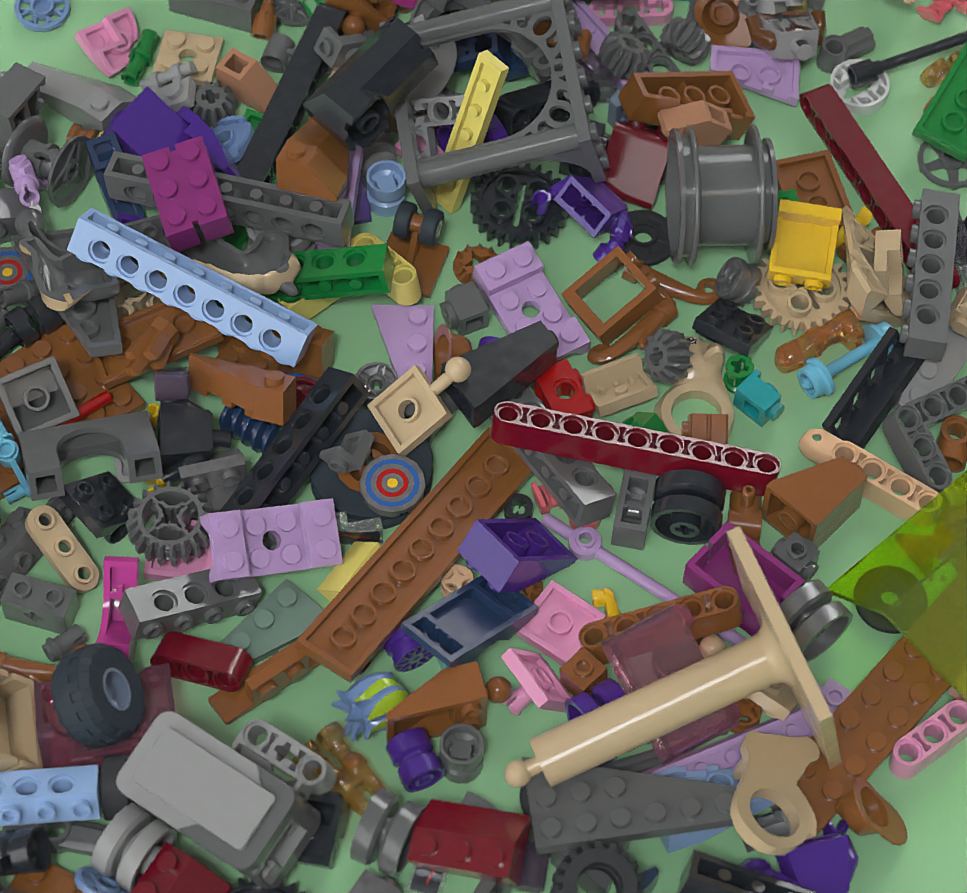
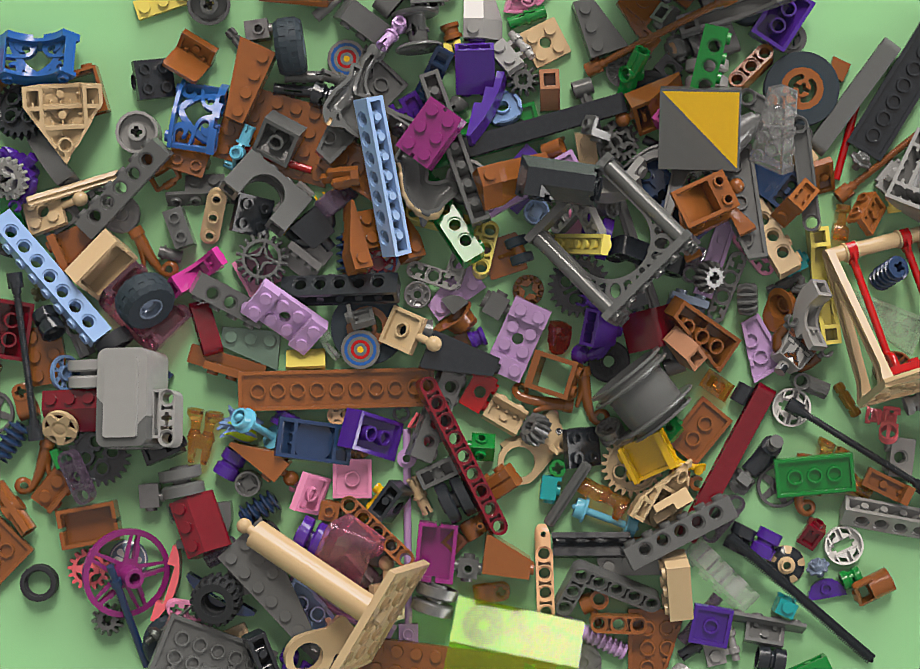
camera: 55 degrees right, 30 degrees up
none -> medium azure piece [231,408,278,450]
none -> dark blue piece [238,490,282,525]
none -> black brick [368,480,414,523]
none -> light grey beam [406,241,470,291]
none -> tan pin [406,475,433,516]
none -> dark grey tile [441,295,468,314]
none -> clear orange piece [472,581,510,606]
none -> dark grey axle [544,461,592,527]
none -> clear red rock [547,320,572,355]
none -> clear orange slope [699,368,735,402]
none -> piece [728,434,784,495]
none -> black beam [730,381,755,406]
none -> pearl gold axle [833,382,861,418]

